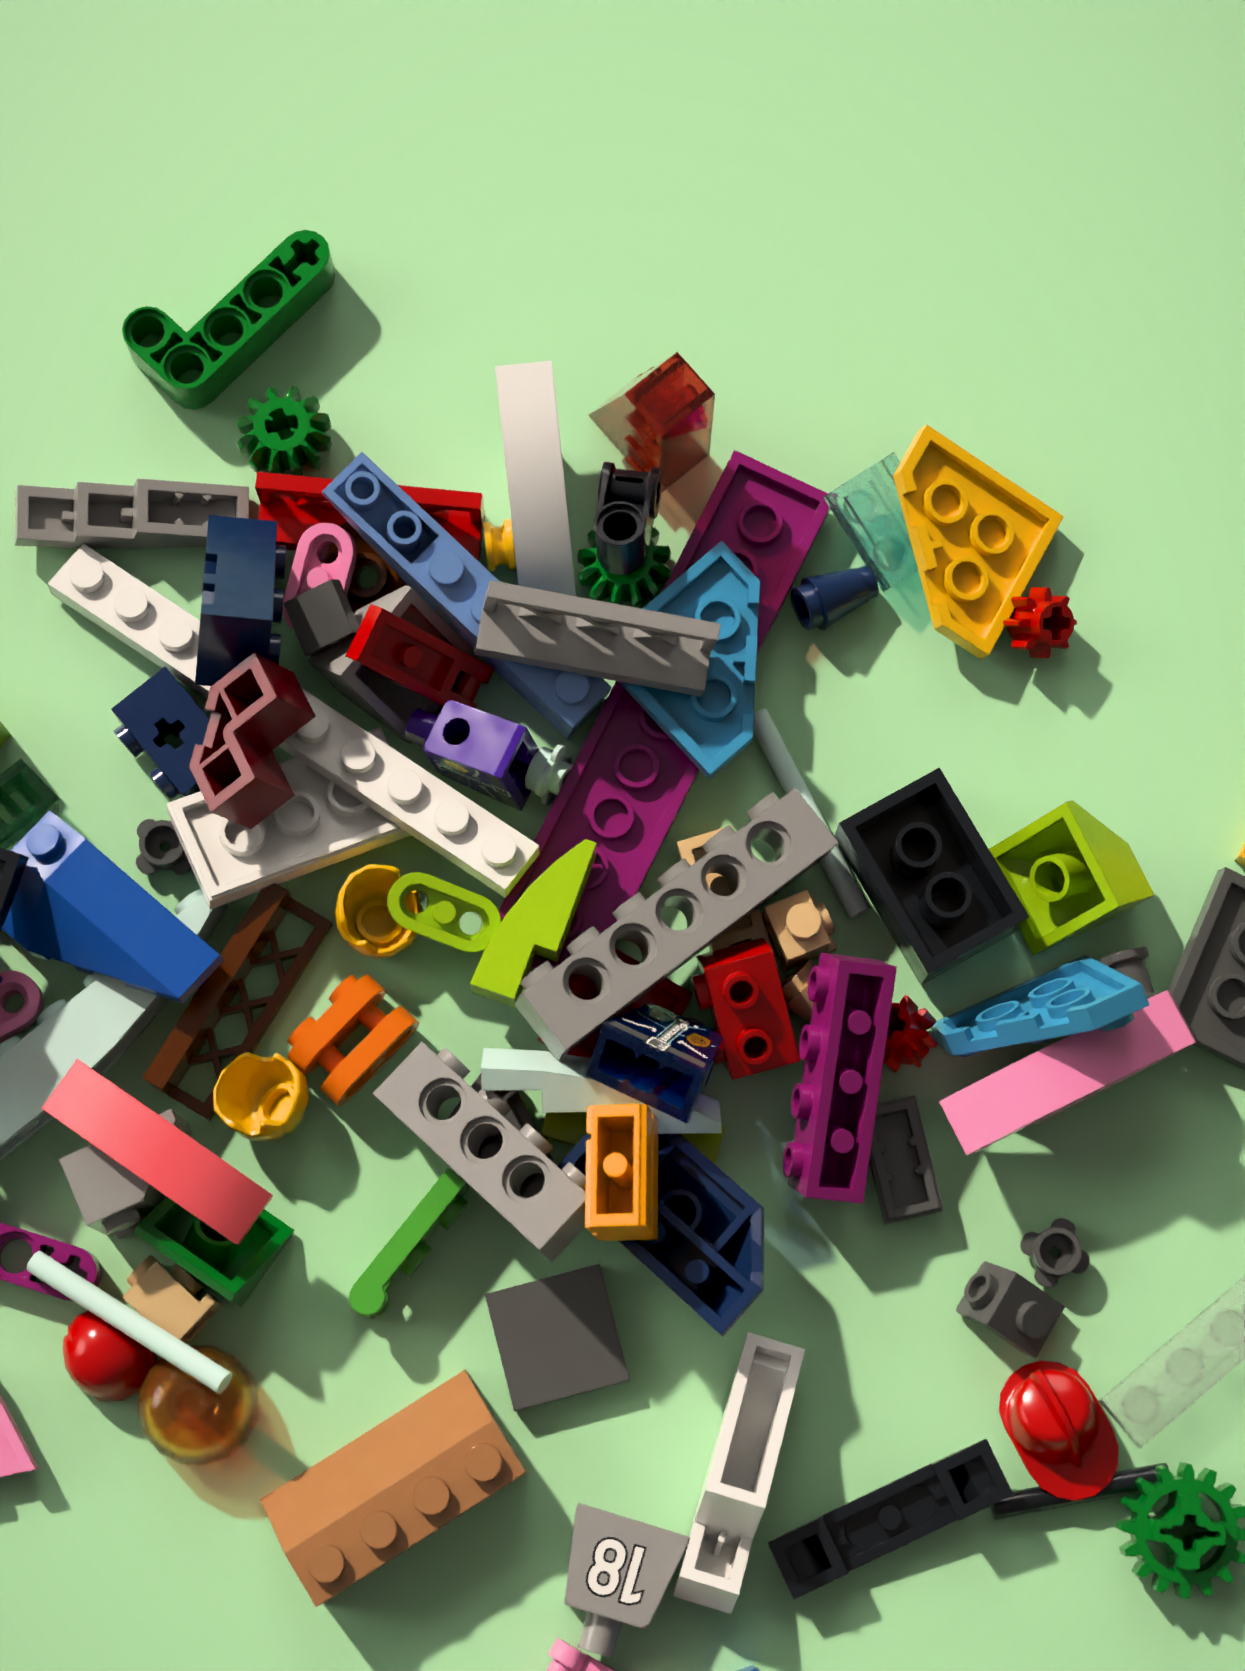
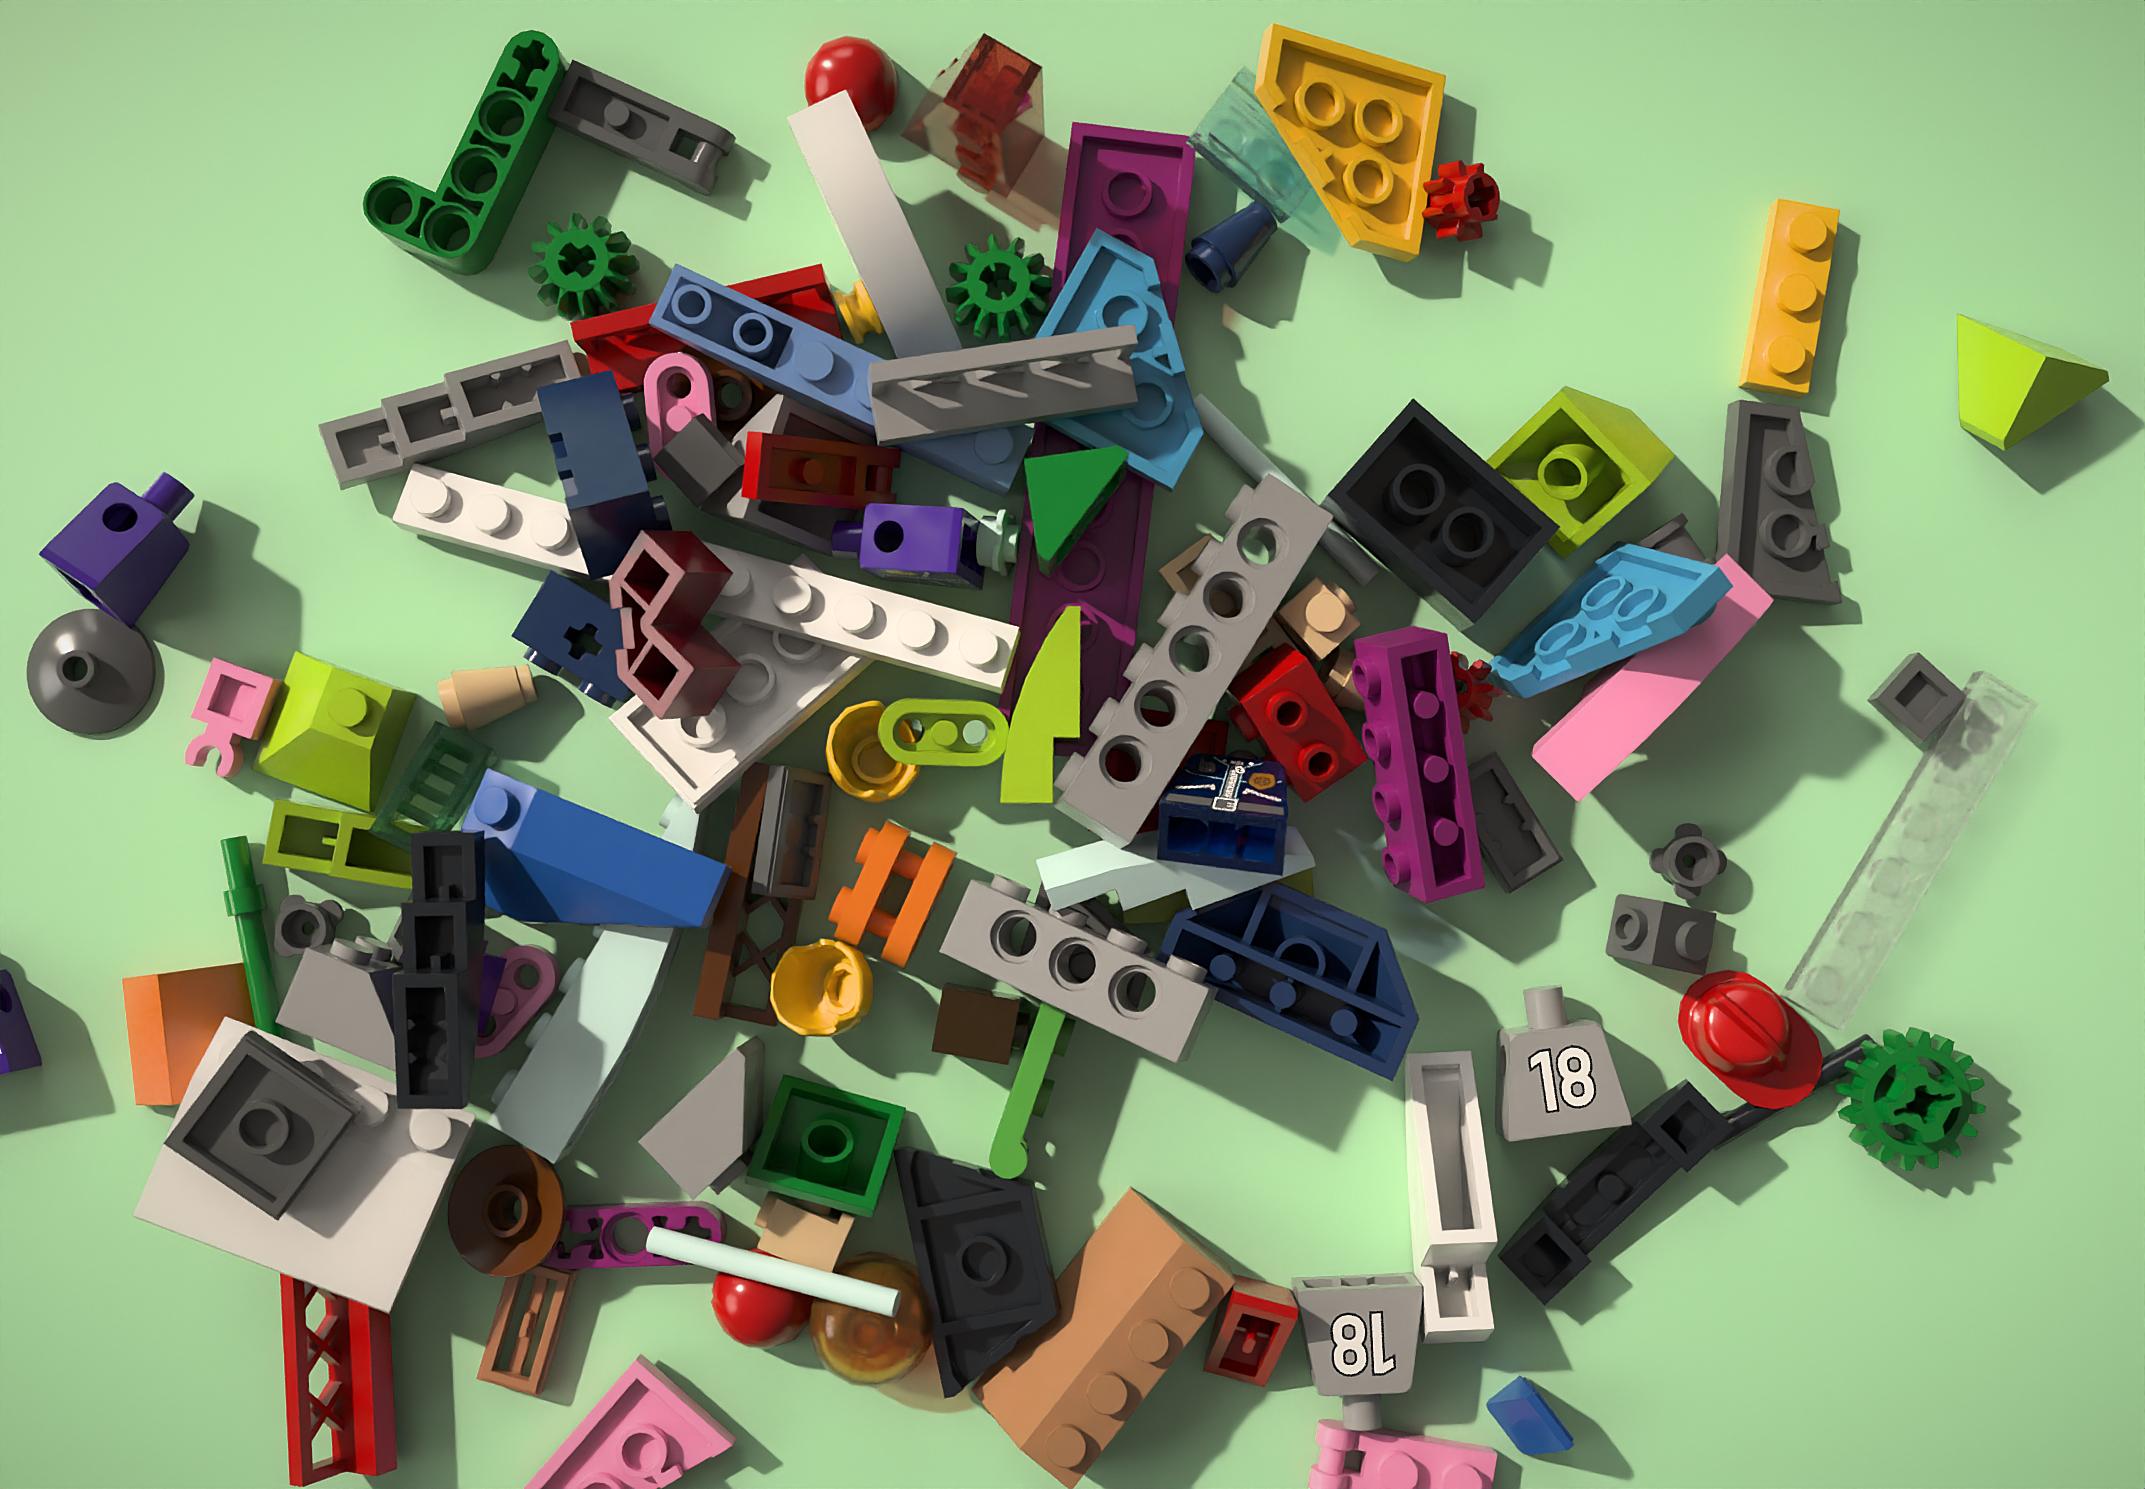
camera: 20 degrees left, 10 degrees up
coral slope [42,1059,273,1246] -> none
dark grey plate [136,819,191,875] -> none
dark grey tile [485,1264,630,1411] -> none
light orange brick [585,1104,658,1241] -> none
black piece [594,462,662,575] -> none
none -> tan cone [437,664,539,732]
none -> dark grey plate [546,60,736,196]
none -> dark grey plate [751,764,833,900]
none -> red hair [804,36,898,133]
none -> black wing [893,1146,1061,1398]
none -> dark brown brick [931,983,1031,1065]
none -> green slope [1024,446,1130,578]
none -> red slope [1203,1274,1299,1387]
none -> light grey torso [1495,985,1632,1142]

